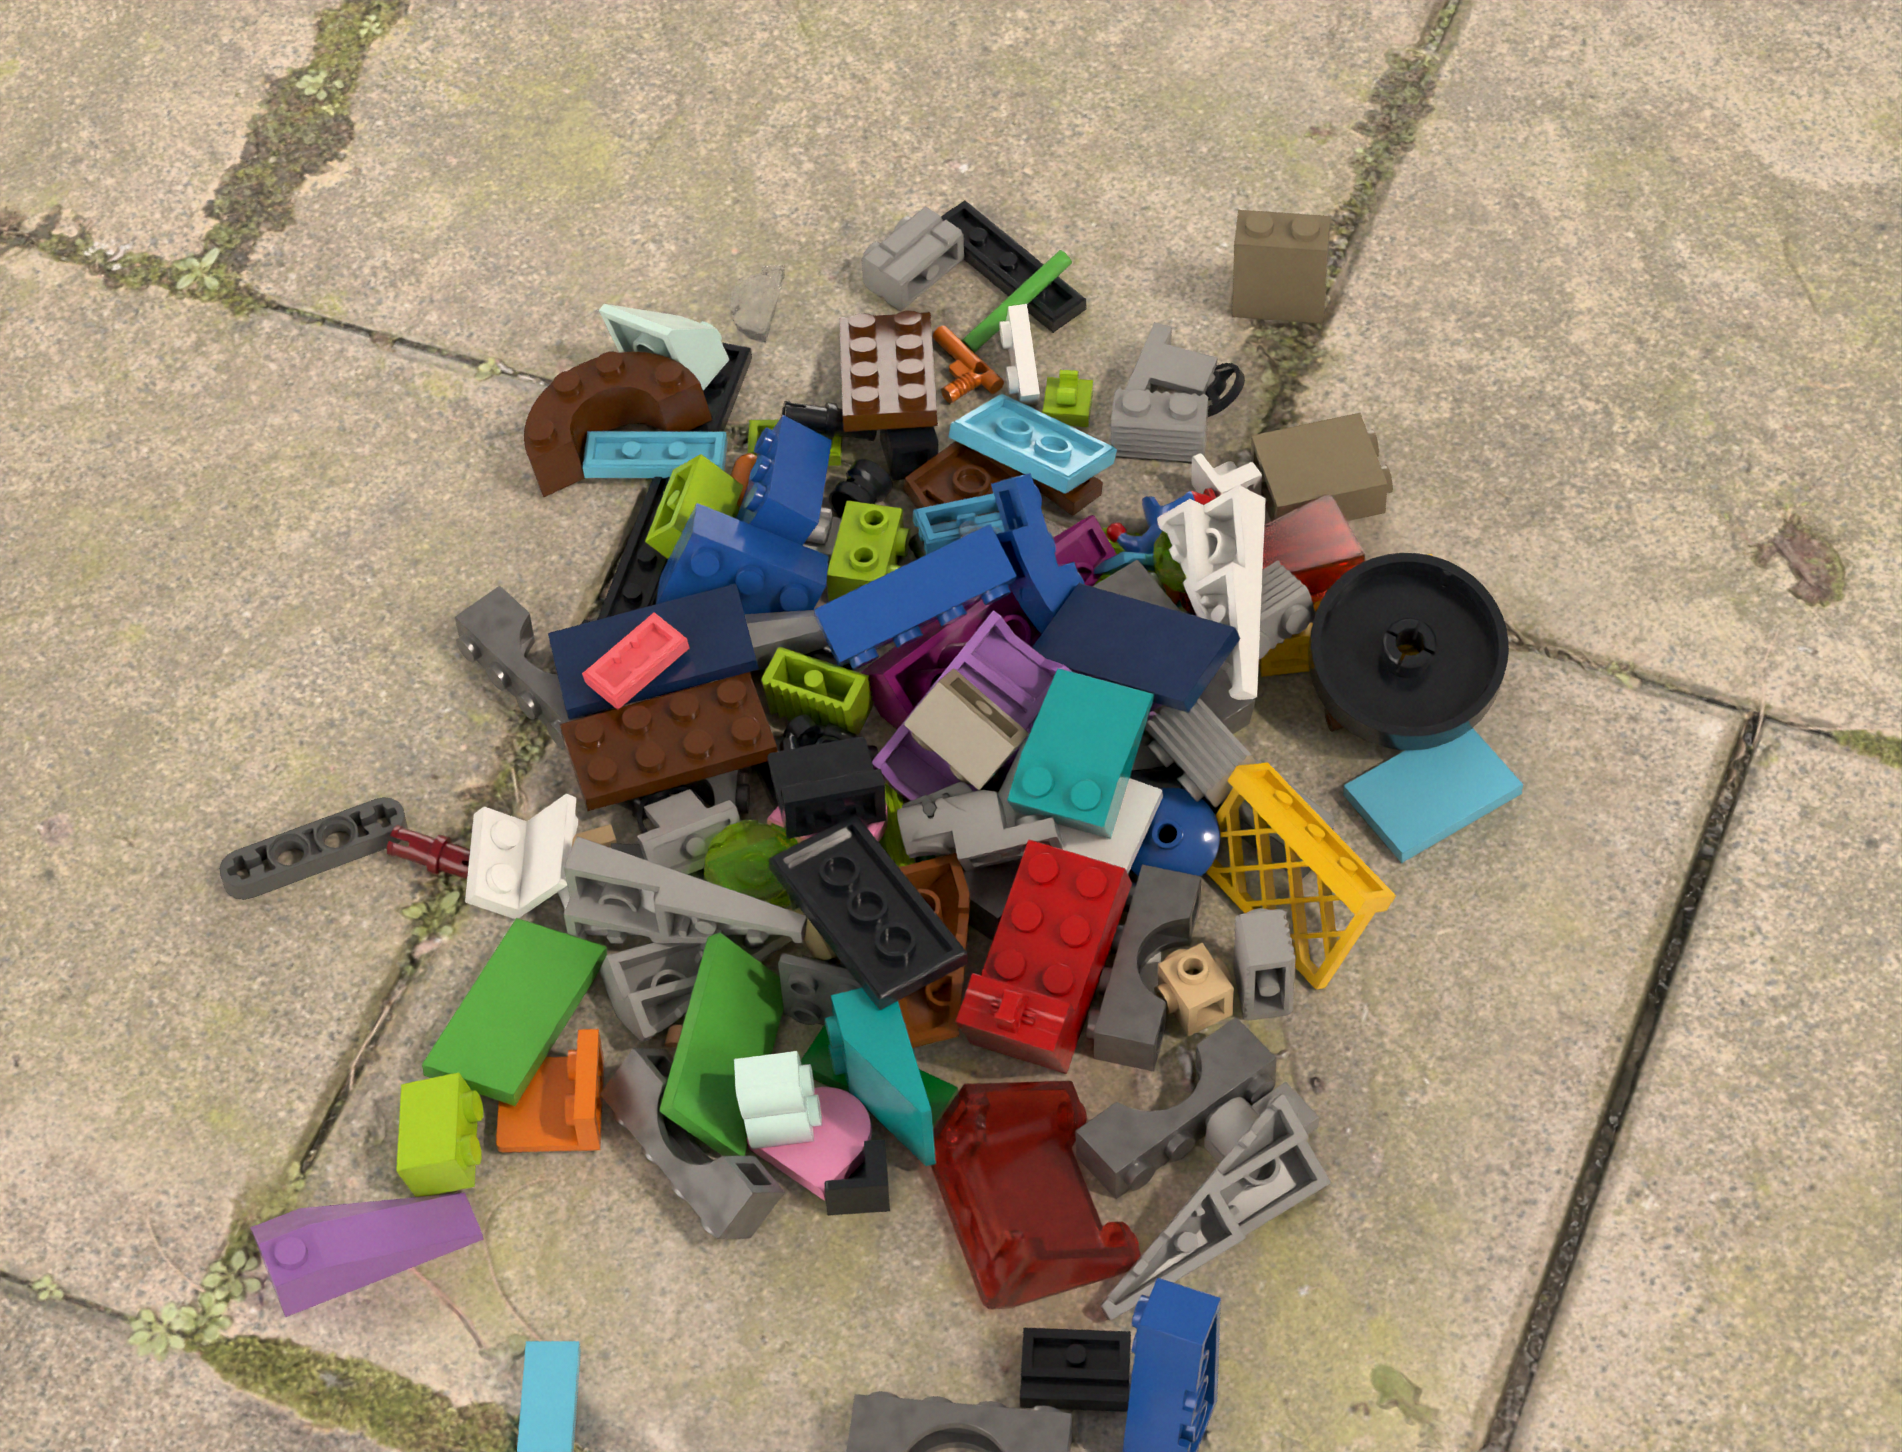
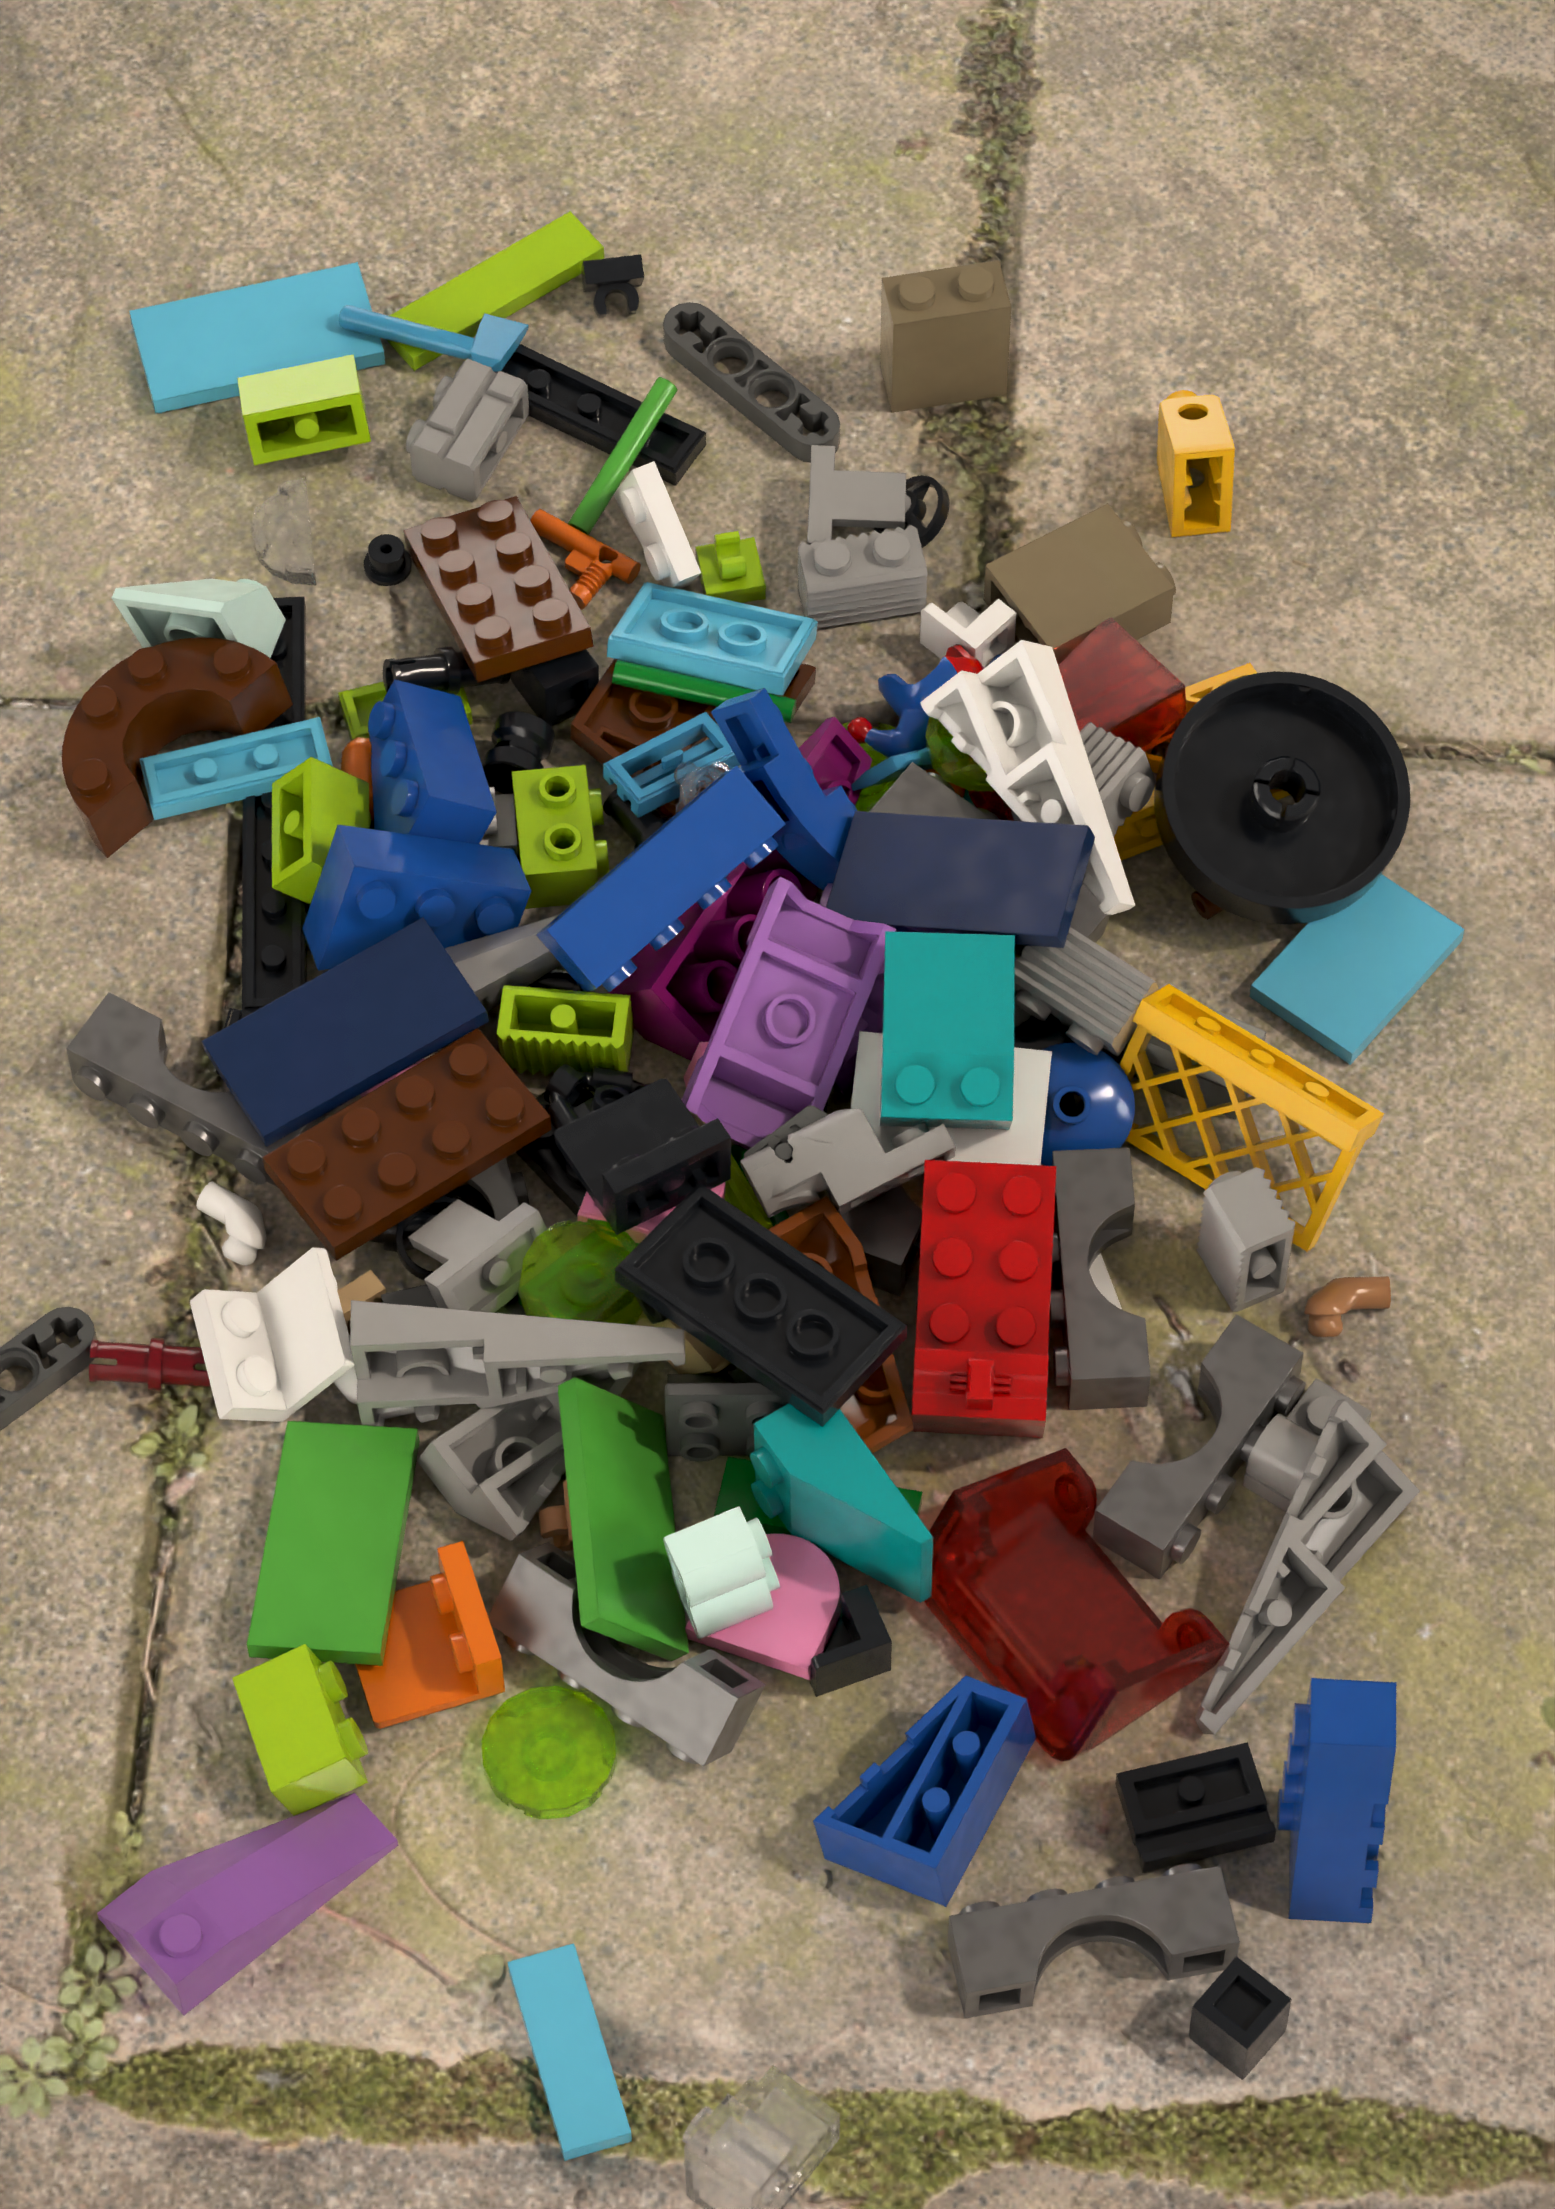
camera: 20 degrees left, 5 degrees up
coral plate [582,612,690,710] -> none
brick [903,668,1029,790] -> none
tan brick [1154,942,1234,1036] -> none
none -> medium azure tile [129,262,385,414]
none -> white arm [196,1181,267,1266]
none -> lime brick [237,354,371,465]
none -> dark azure piece [339,305,529,372]
none -> black piece [364,534,412,586]
none -> lime tile [386,211,605,371]
none -> clear neon green tile [481,1686,617,1819]
none -> black tile [581,254,644,318]
none -> green bar [612,660,797,723]
none -> dark grey beam [663,302,840,463]
none -> blue wedge [813,1676,1036,1907]
none -> yellow torso [1157,390,1235,537]
none -> medium nougat arm [1304,1276,1391,1337]

